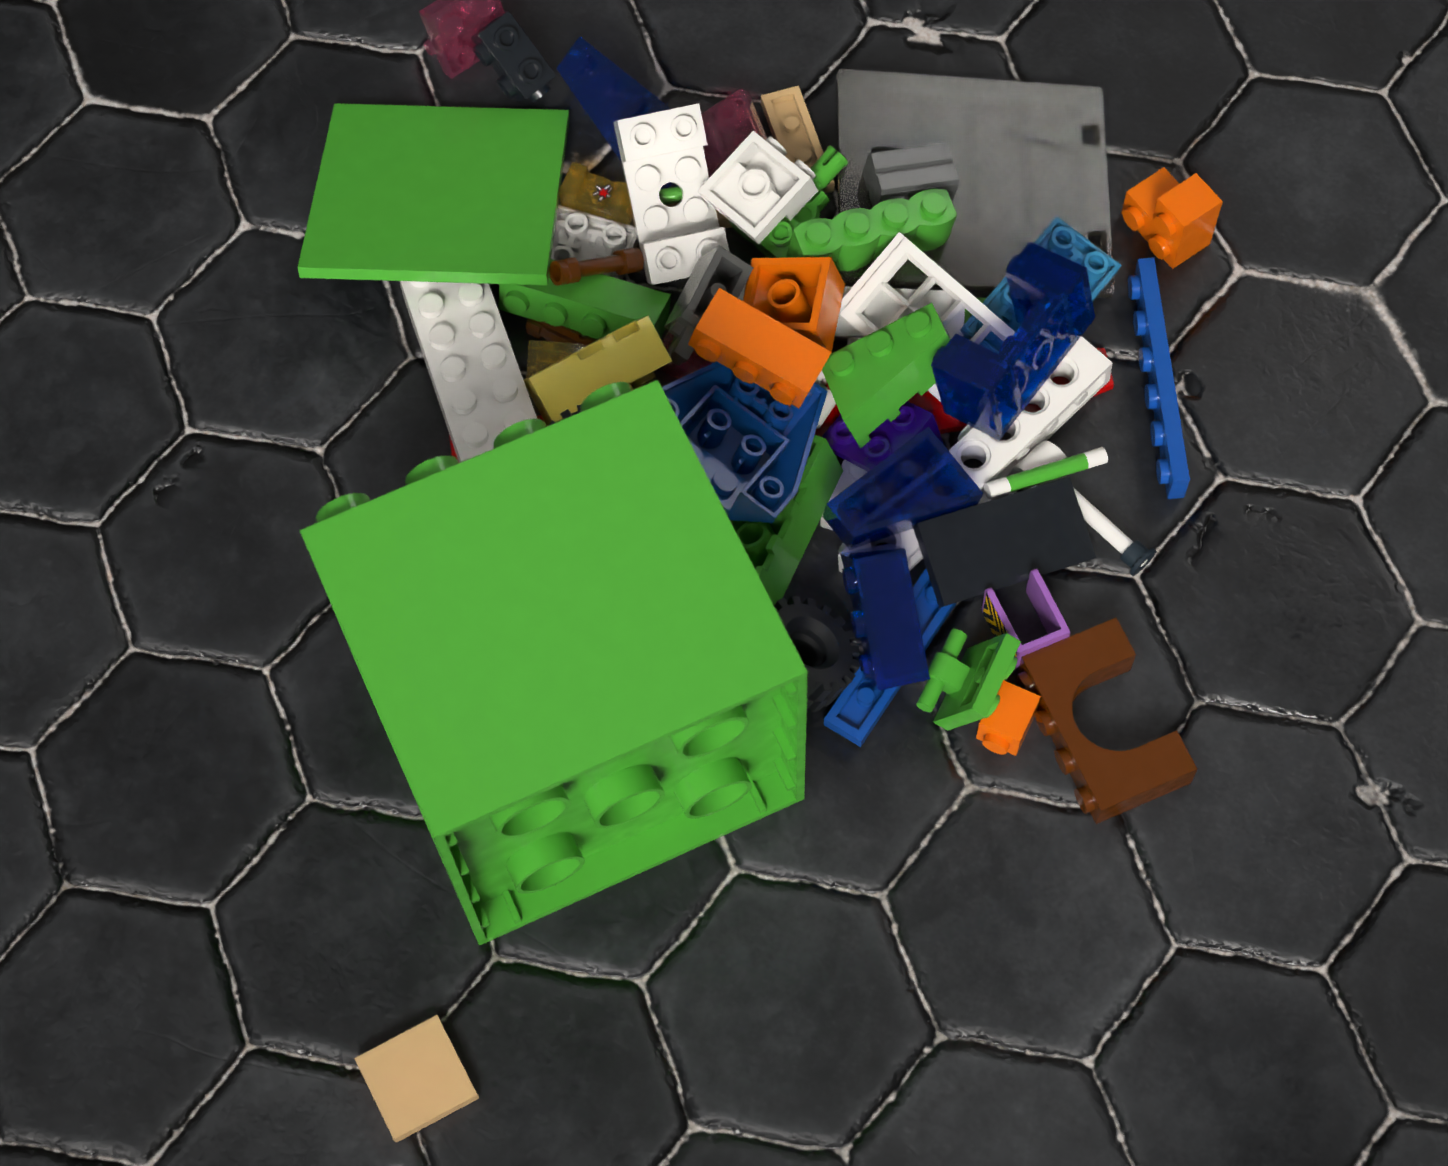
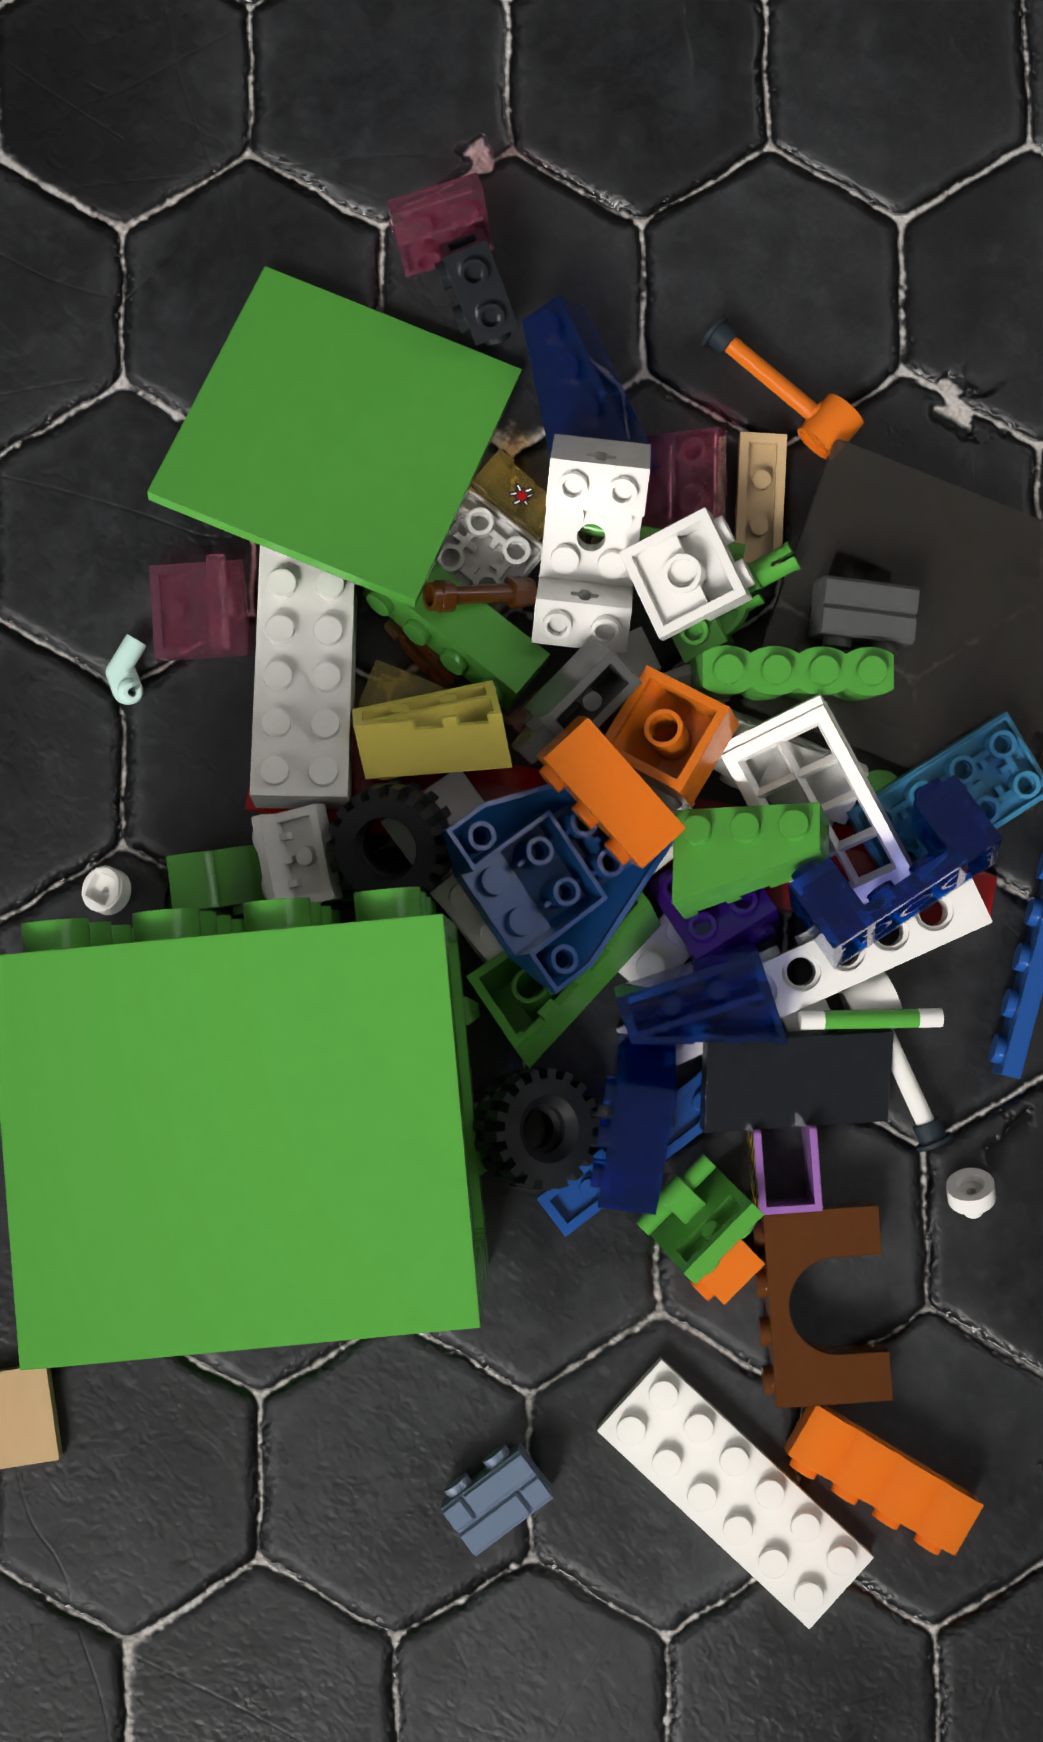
camera: 20 degrees right, 20 degrees up
none -> light aqua arm [106,634,147,705]
none -> clear pink plate [149,554,251,662]
none -> sand blue brick [441,1442,554,1556]
none -> white plate [596,1357,874,1629]
none -> orange piece [701,314,864,461]
none -> orange brick [784,1405,984,1556]
none -> white tile [946,1168,996,1219]

